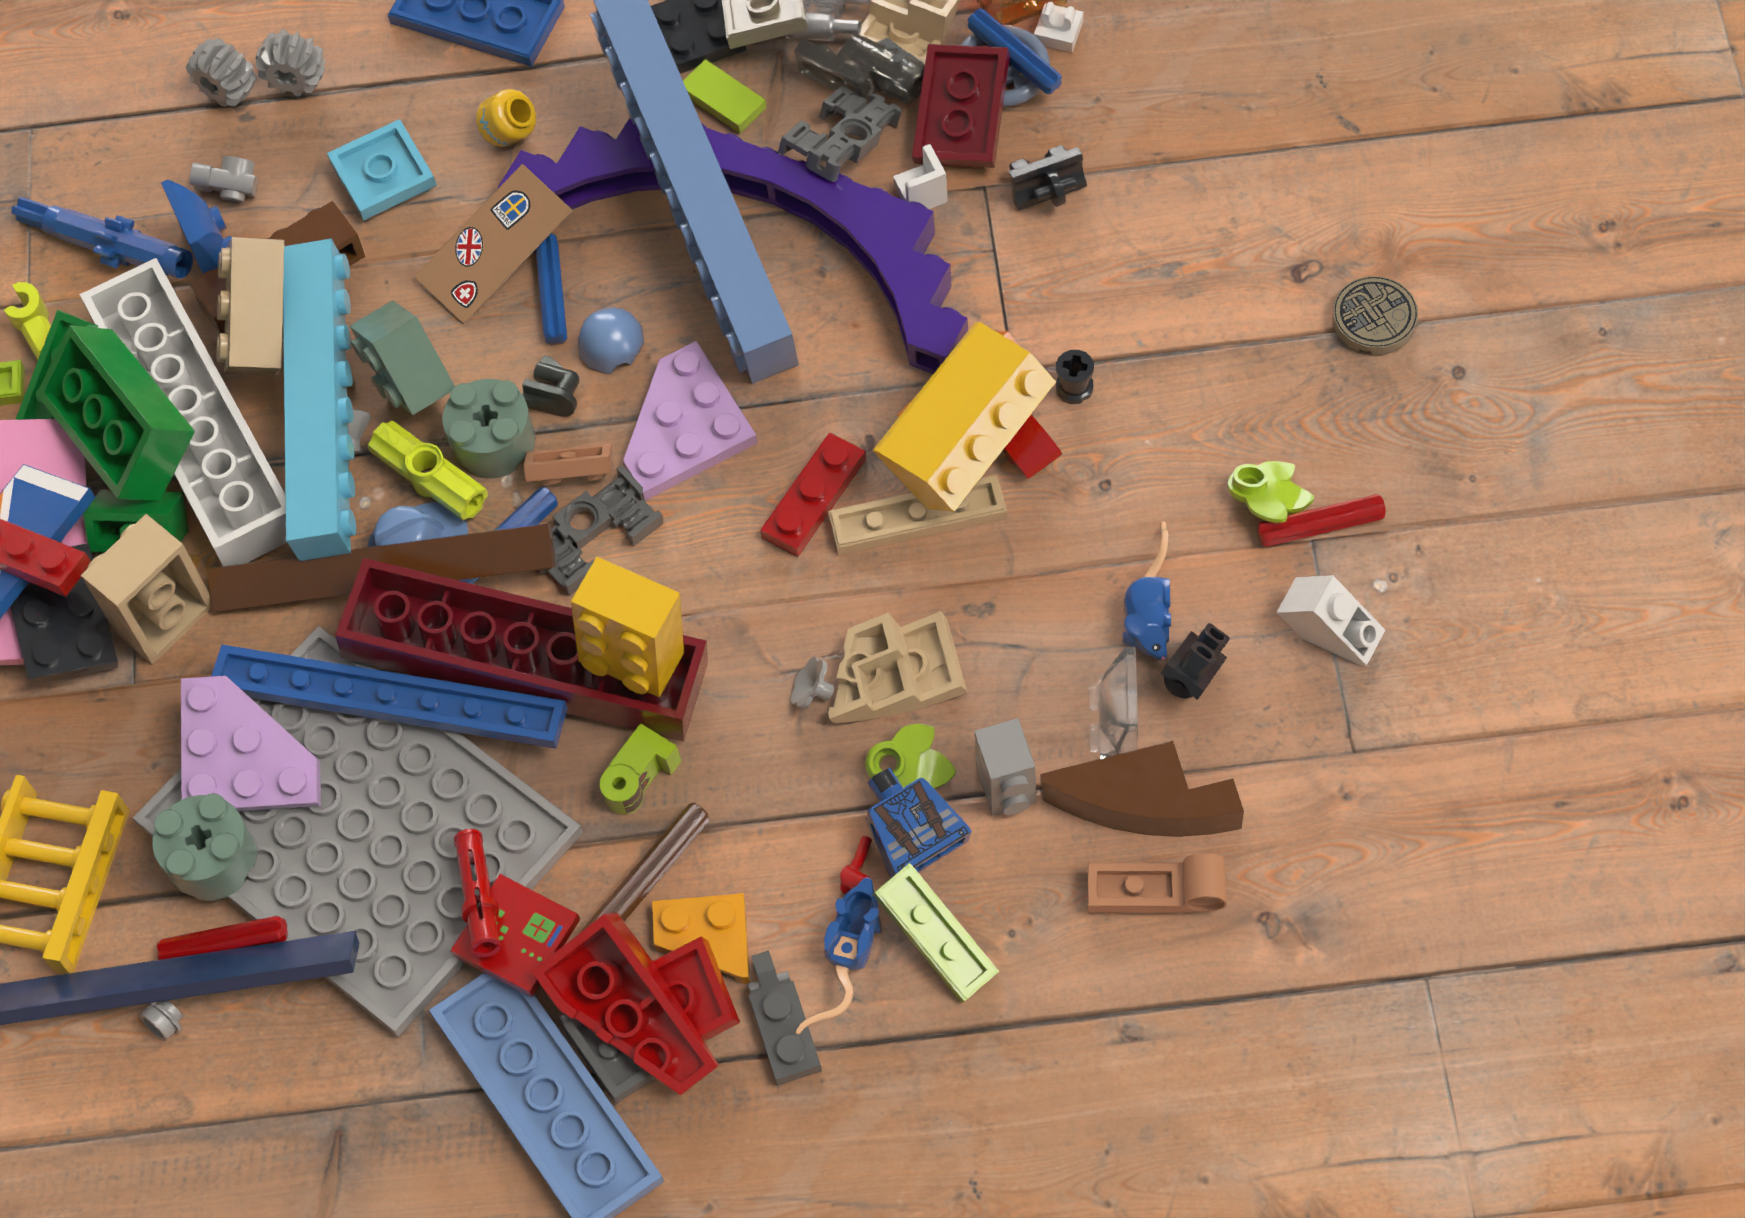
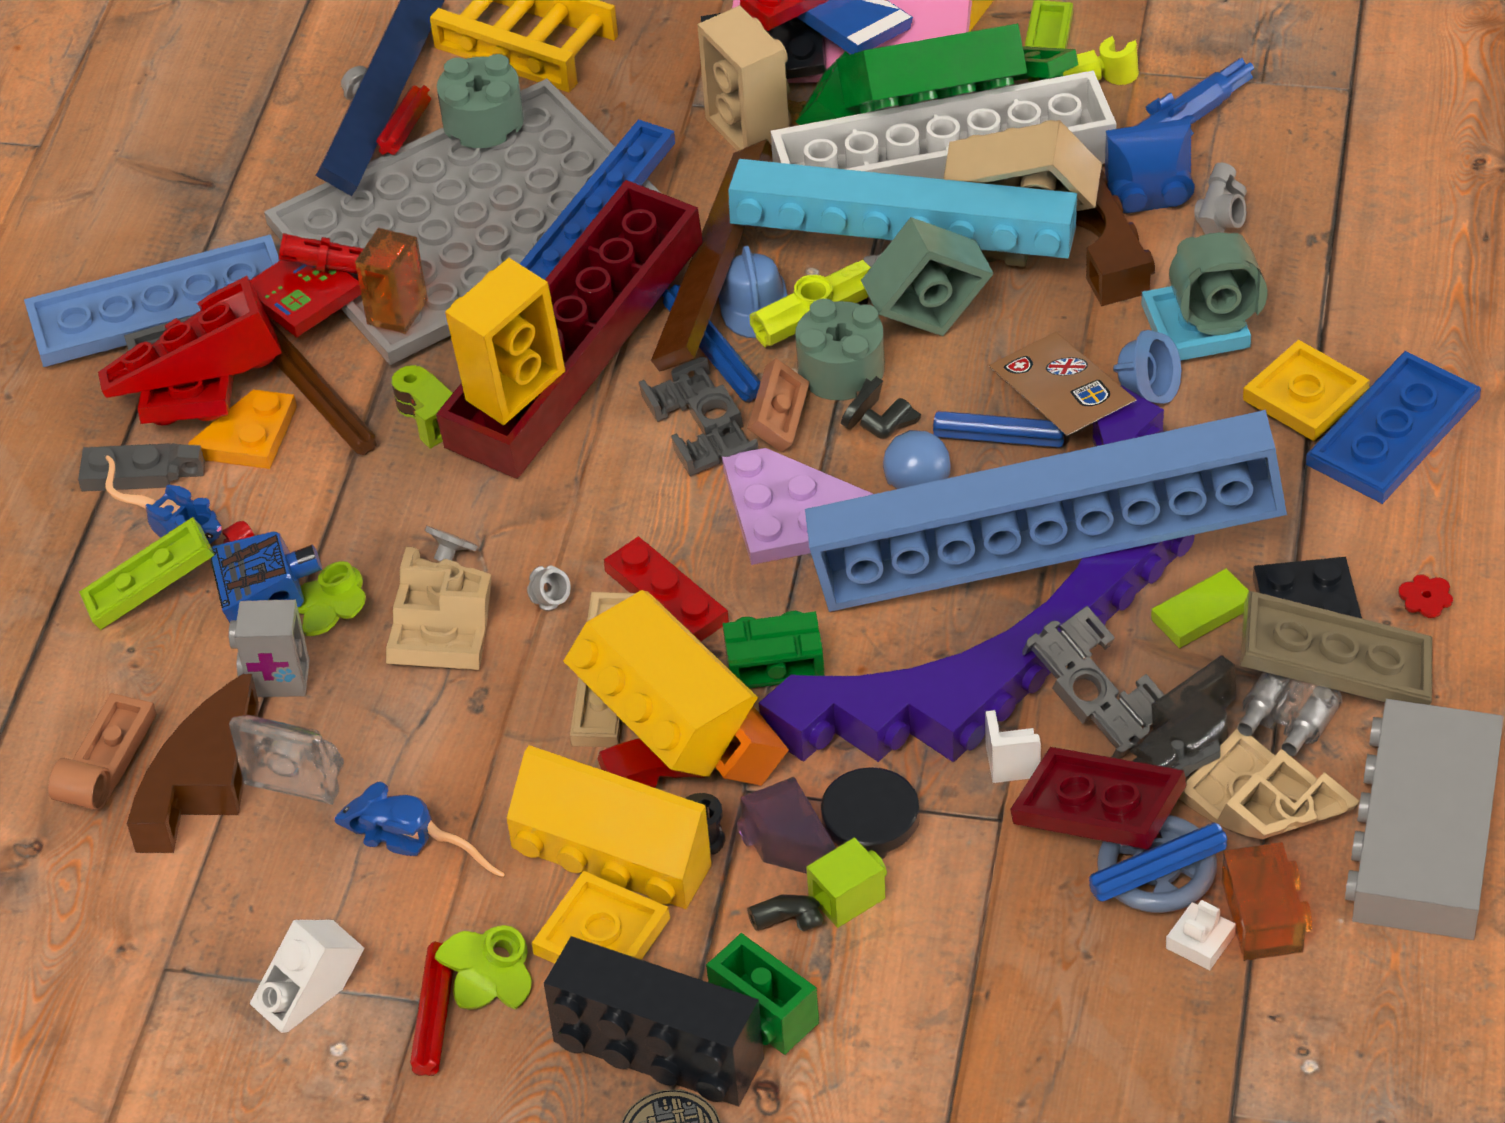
camera: 105 degrees right, 15 degrees down
lavender plate [181,676,321,811] -> none
light grey gear [185,38,257,107] -> none
light grey gear [255,29,326,97] -> none
yellow head [476,89,537,147] -> none
black hips [1009,145,1087,210] -> none
black hips [1161,623,1230,700] -> none
none -> clear orange brick [355,228,428,334]
none -> yellow slope [506,745,712,909]
none -> light grey plate [527,565,571,611]
none -> yellow plate [532,871,670,964]
none -> black brick [544,936,764,1107]
none -> green brick [706,933,819,1055]
none -> green brick [723,611,825,689]
none -> slope [737,777,836,874]
none -> pearl dark grey arm [747,894,823,931]
none -> lime brick [806,837,887,928]
none -> black tile [821,767,919,859]
none -> medium blue piece [1113,330,1182,404]
none -> sand green brick [1169,232,1268,335]
none -> yellow plate [1243,339,1370,441]

